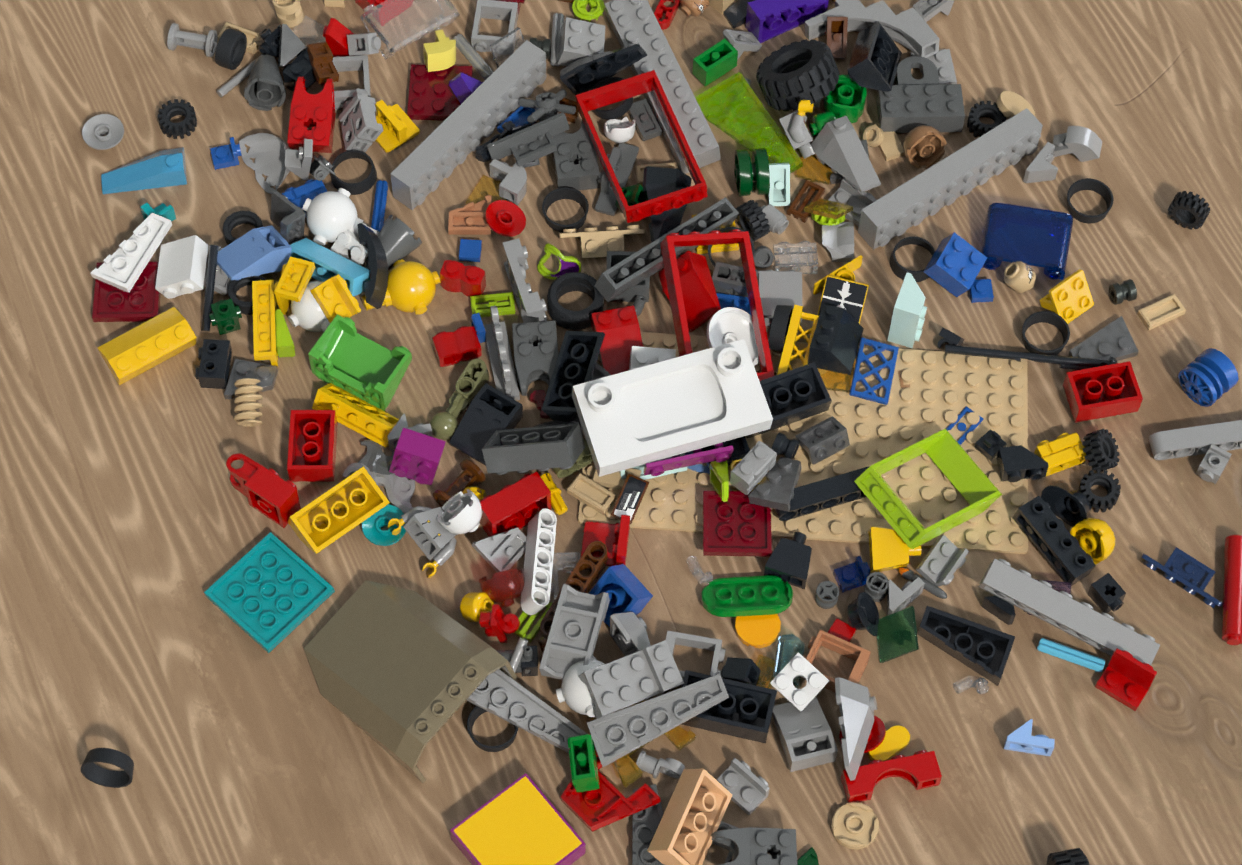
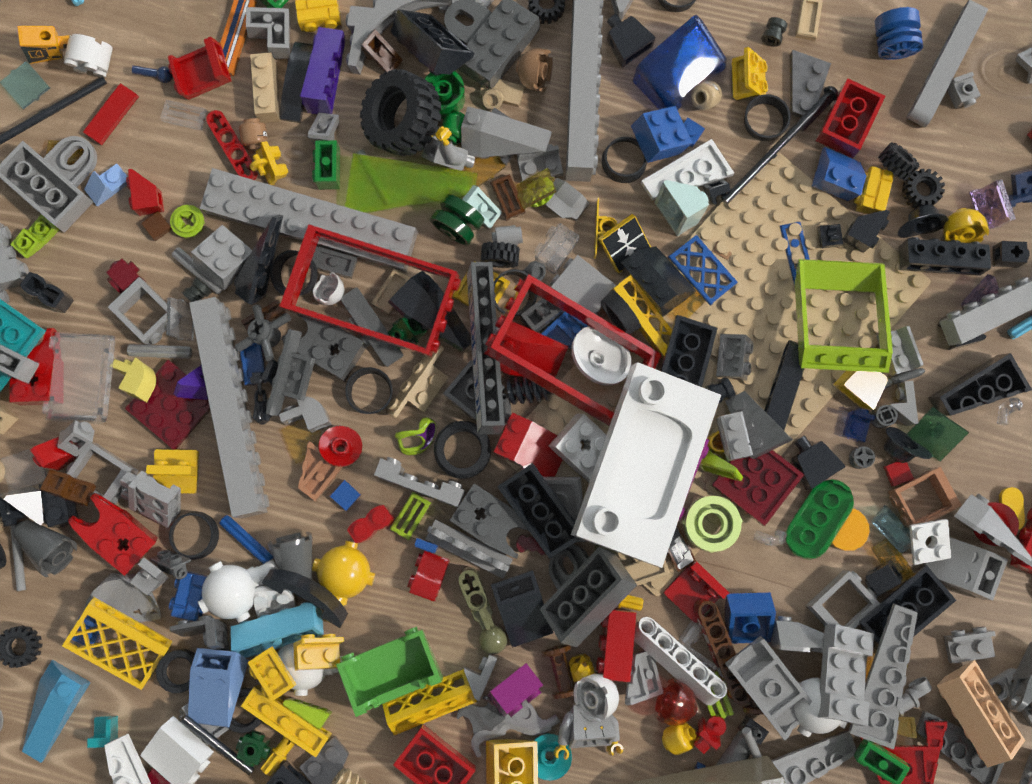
camera: 55 degrees left, 20 degrees up
none -> yellow fence [62,597,172,690]
none -> yellow hips [250,141,288,185]
none -> yellow axle [261,736,295,776]
none -> black piece [507,374,553,405]
none -> black torso [607,14,656,68]
none -> white wing [641,139,734,200]
none -> yellowish green piece [681,496,743,553]
none -> blue slope [812,147,866,201]
none -> bracket [969,180,1016,229]

